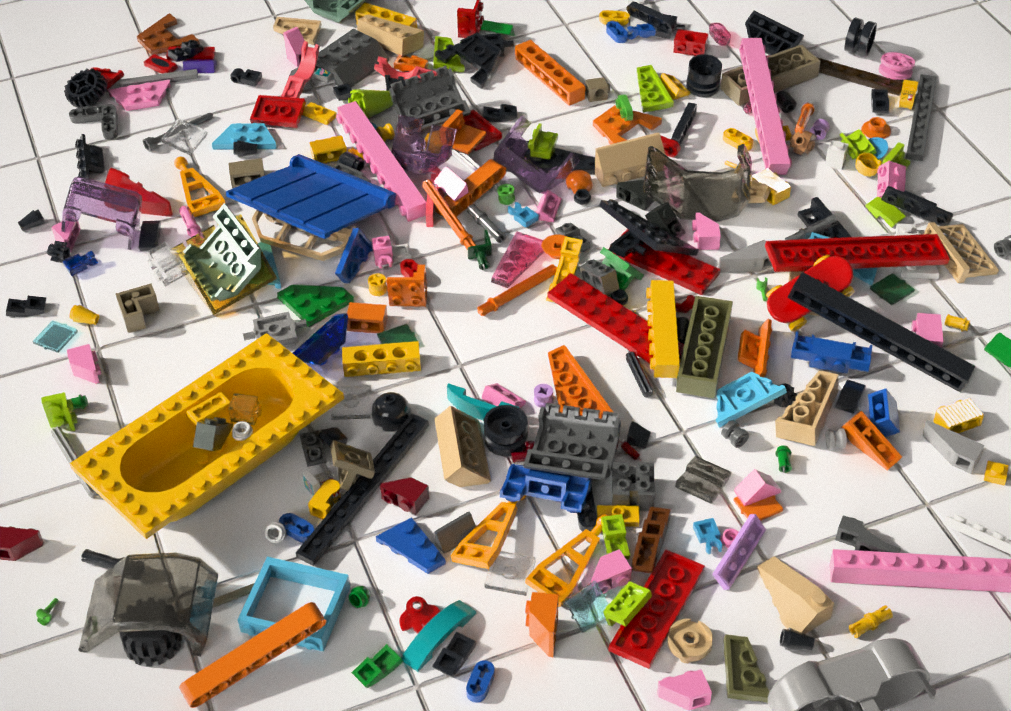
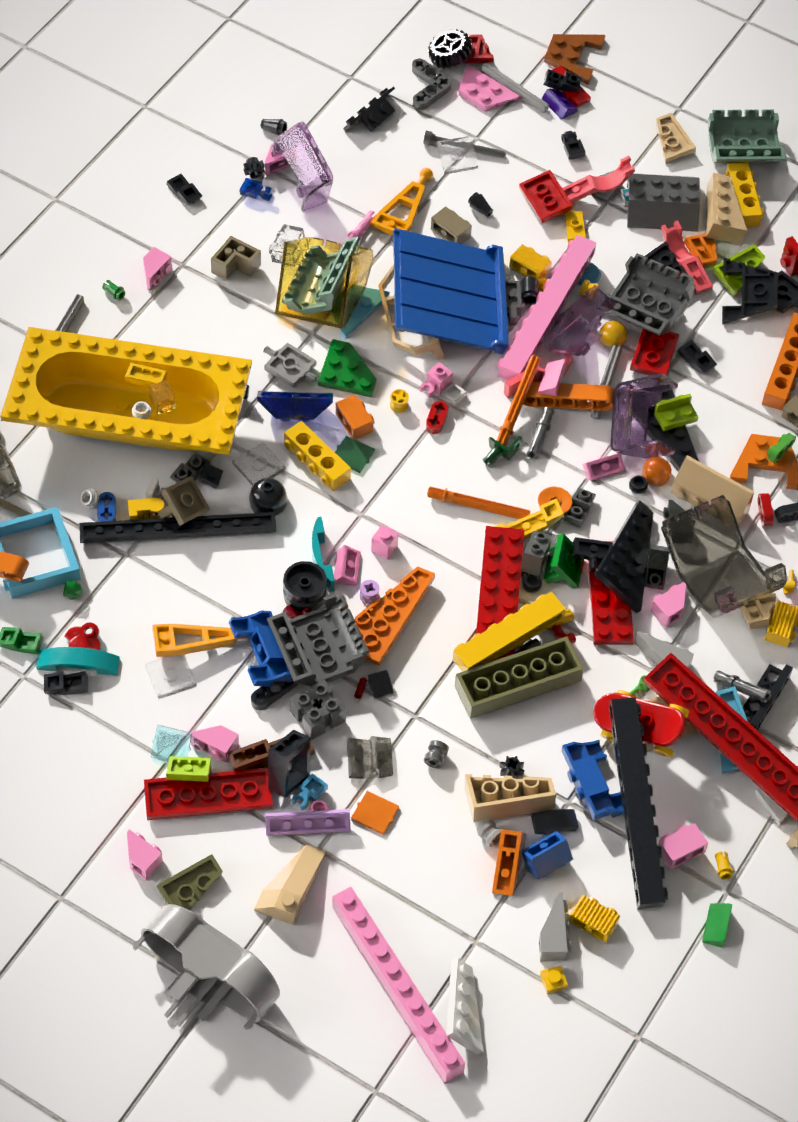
camera: 50 degrees right, 10 degrees up
clear light blue piece [32,320,78,353] -> none
lime bracket [41,392,78,432] -> none
yellow cone [69,304,99,325] -> none
red wedge [102,168,173,217] -> none
black slope [138,220,161,251] -> none
red tile [143,54,178,74] -> none
pearl dark grey slope [193,417,233,451] -> none
medium azure wing [212,123,277,150] -> none
bright pink slope [283,27,305,67] -> none
black plate [333,83,352,101] -> none
blue wing [335,228,373,284] -> none
lime cone [348,89,393,119] -> none
blue wing [375,517,446,574] -> none
dark red slope [380,477,429,515] -> none
orange bracket [386,264,427,307] -> none
dark grey slope [434,511,476,554] -> none
tan slope [435,405,491,487] -> none
orange bracket [439,109,486,154] -> none
blue beam [466,660,495,703] -> none
clear pink wing [491,231,544,288] -> none
bright green wheel [497,184,515,205] -> none
dark azure plate [508,202,539,228] -> none
light orange plate [525,514,610,607] -> none
orange slope [525,592,559,657] -> none
yellow plate [597,505,639,527] -> none
lime slope [601,514,630,560] -> none
black axle [626,351,653,398] -> none
tan plate [667,619,712,664] -> none
medium azure wing [716,372,787,428] -> none
bright pink slope [734,469,781,506] -> none
orange bracket [737,318,773,378] -> none
green pin [775,445,792,473] -> none
black cone [779,627,815,650] -> none
dark grey slope [835,515,901,553] -> none
yellow pin [849,605,893,638] -> none
clear green piece [870,273,915,305] -> none
none -> black window [268,730,311,797]
none -> bright pink brick [371,525,399,560]

